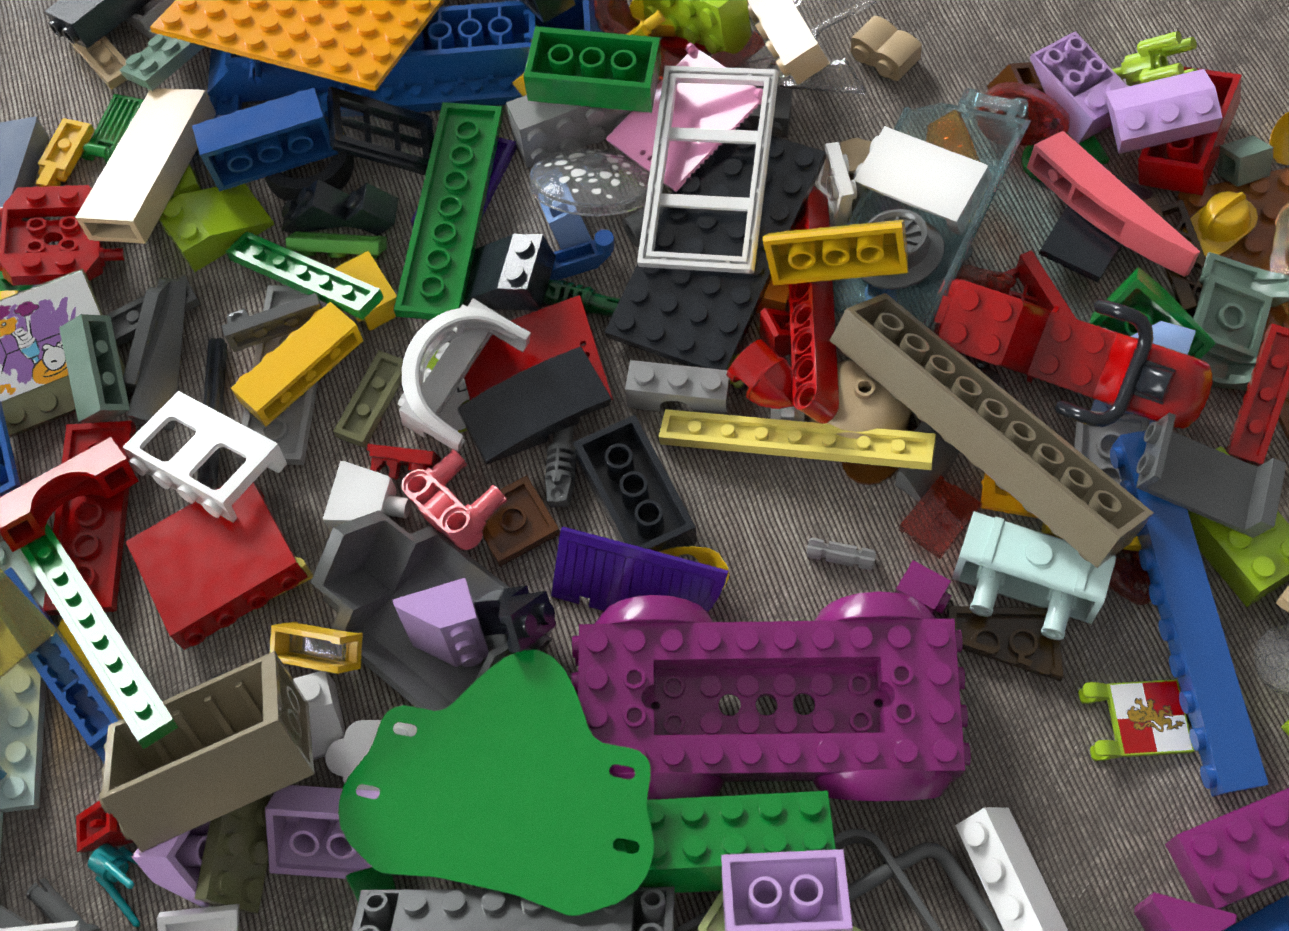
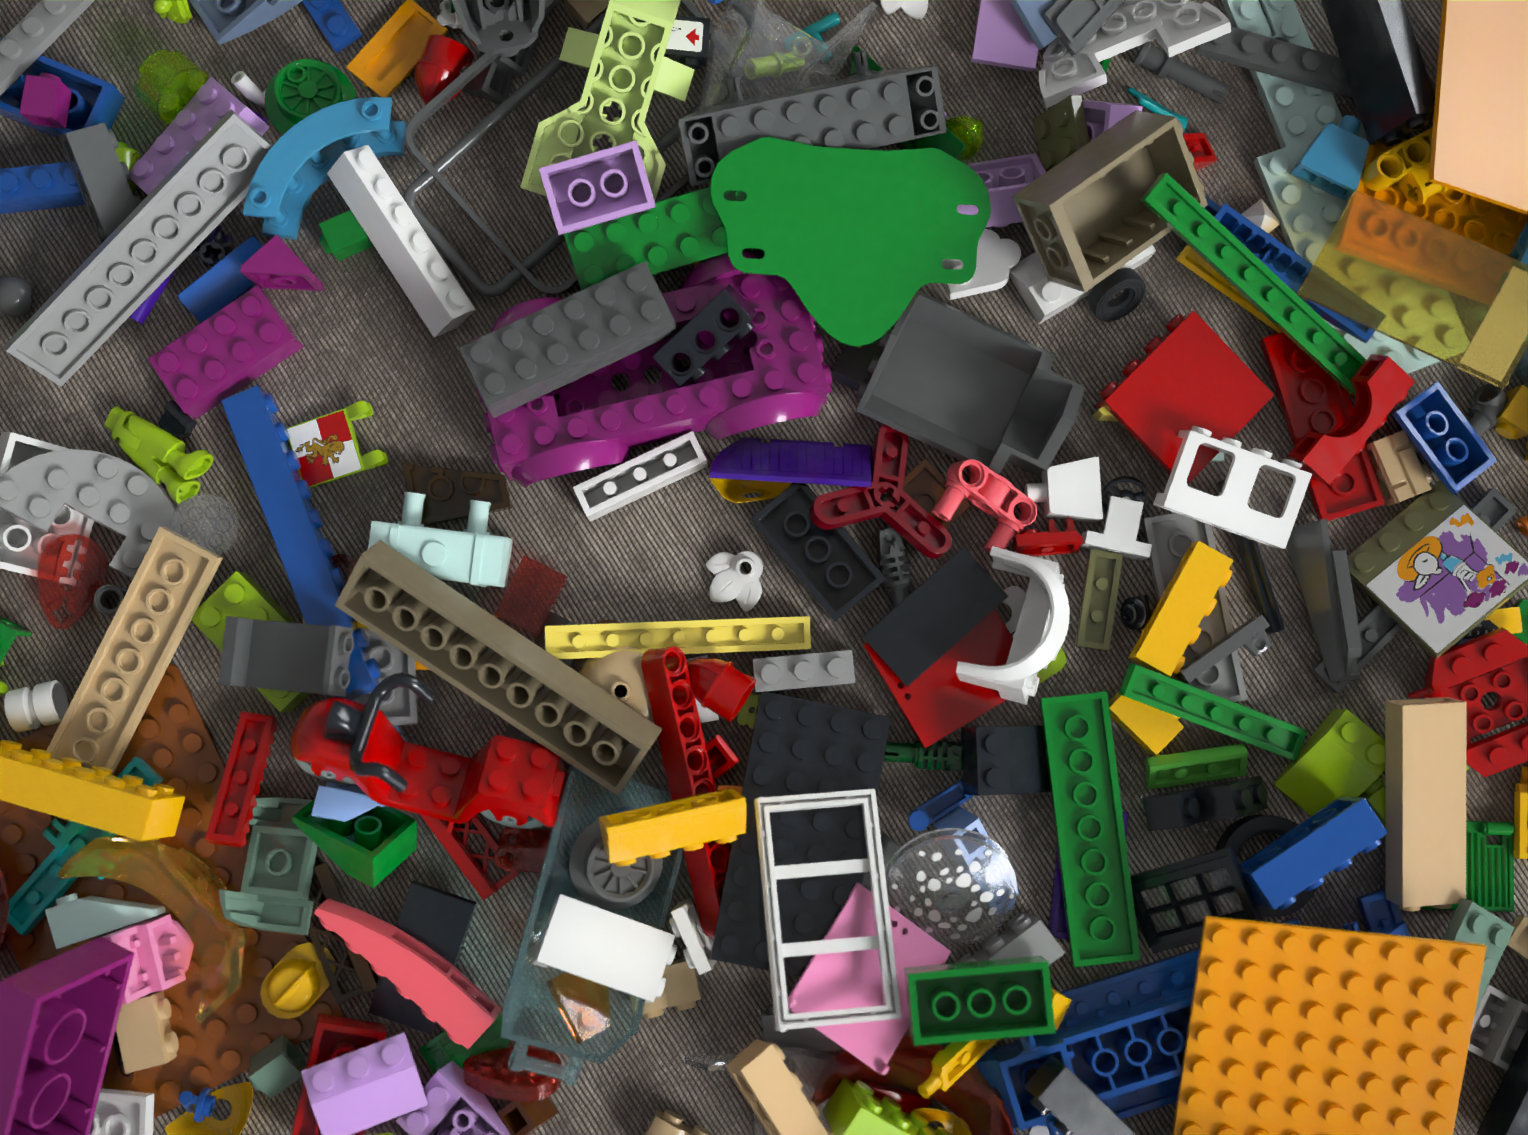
camera: 155 degrees right, 20 degrees up
sand green brick [59,314,130,422] -> none
yellow window [270,621,363,674] -> none
lavender slope [393,578,489,667] -> none
black arch [474,585,556,652] -> none
light grey axle [806,538,876,570] -> none
magenta brick [895,560,952,615] -> none
none -> dark grey brick [459,261,677,418]
none -> white brick [573,431,708,522]
none -> black brick [653,283,757,386]
none -> white plate [706,551,763,612]
none -> dark red piece [809,424,952,559]
none -> clear neon green brick [945,115,984,160]
none -> white piece [1080,476,1152,561]
none -> black plate [1120,595,1151,630]
none -> white slope [1241,199,1281,234]
none -> tan brick [1366,430,1432,507]

